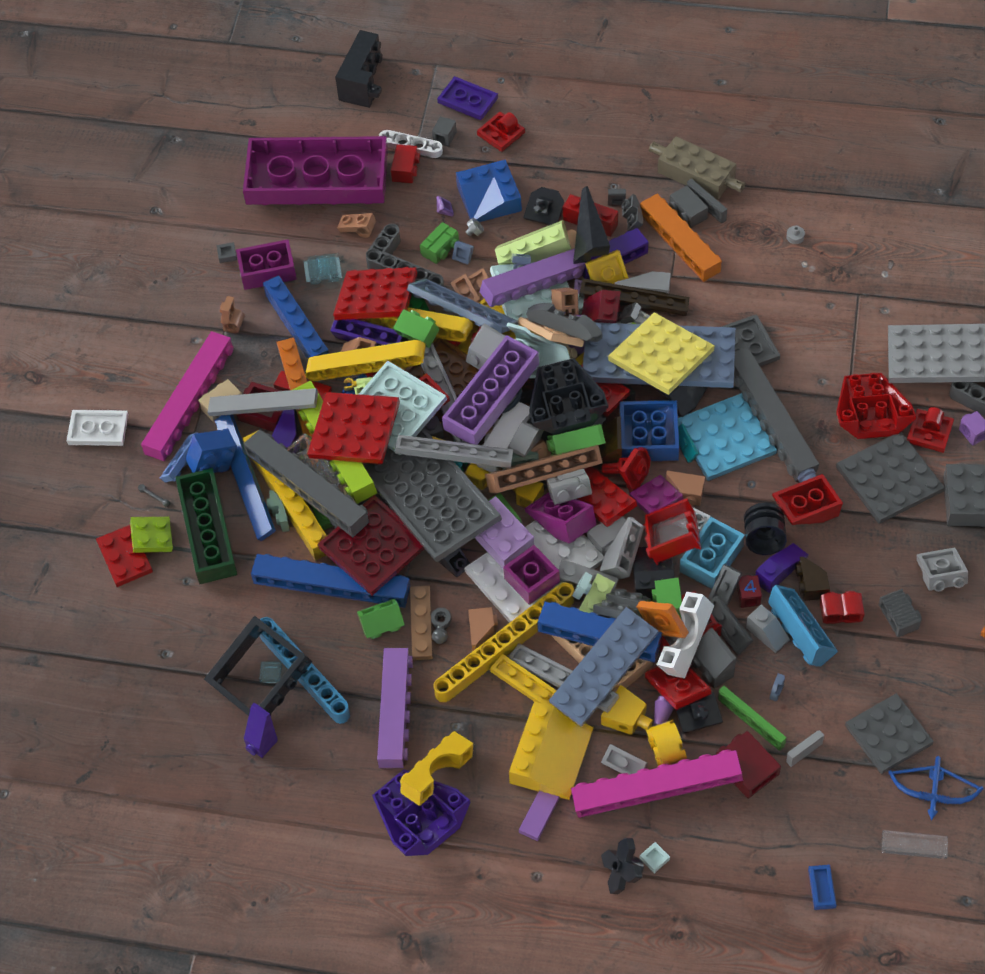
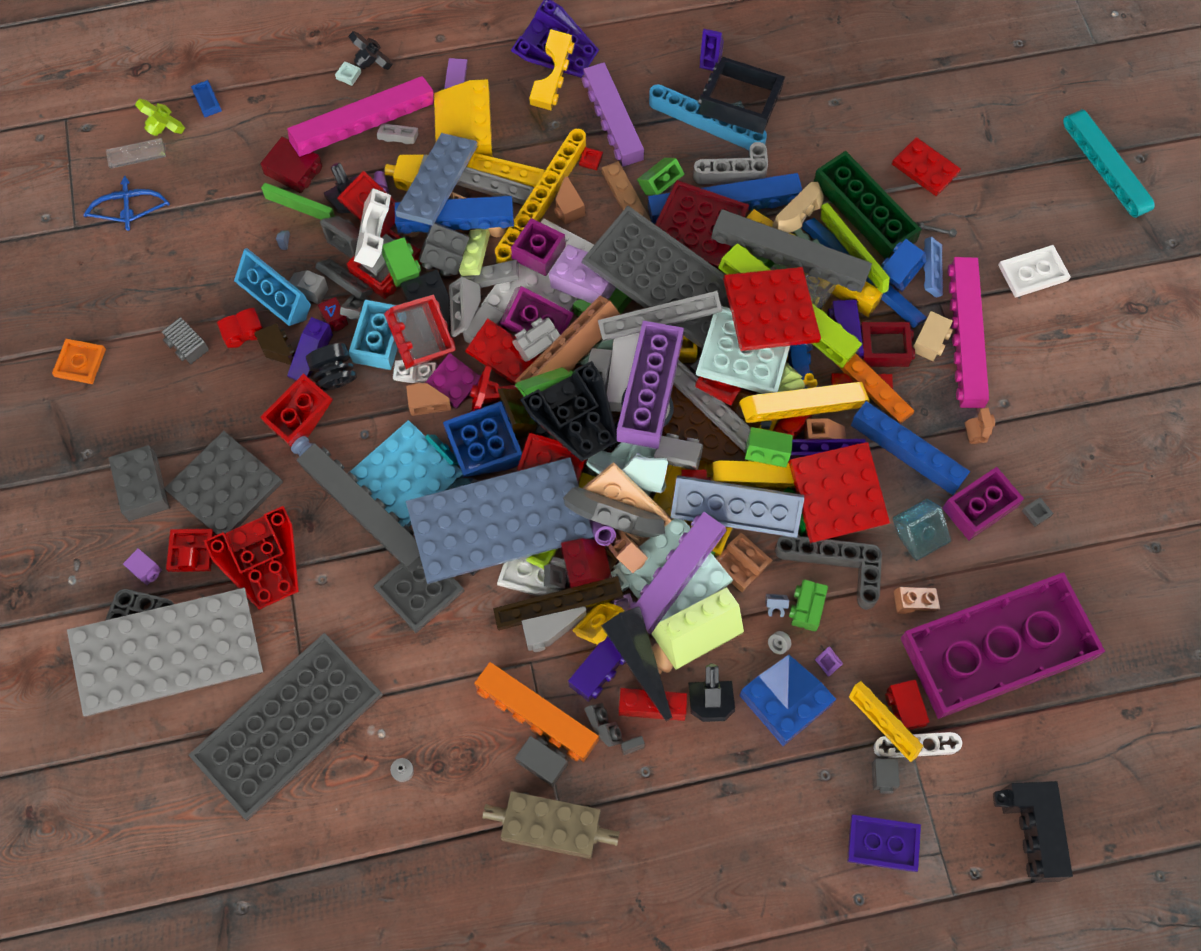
camera: 155 degrees right, 10 degrees up
lime plate [130,517,173,553] -> none
light grey tile [207,388,318,416] -> none
dark grey plate [431,608,452,644] -> none
red plate [477,112,525,152] -> none
sand blue tile [512,253,531,269] -> none
light aqua plate [572,572,593,600] -> none
light yellow plate [608,312,714,395] -> none
orange plate [636,601,689,638] -> none
yellow brick [646,720,687,766] -> none
dark grey tile [687,178,727,223] -> none
light grey tile [786,730,824,767] -> none
dark grey plate [845,693,934,774] -> none
light grey plate [917,548,968,592] -> none
none -> lime plant [135,99,185,136]
none -> dark grey plate [189,633,383,821]
none -> red tile [579,147,603,171]
none -> light grey beam [693,142,768,184]
none -> tan brick [772,182,824,233]
none -> lime tile [821,202,890,293]
none -> yellow plate [849,681,923,762]

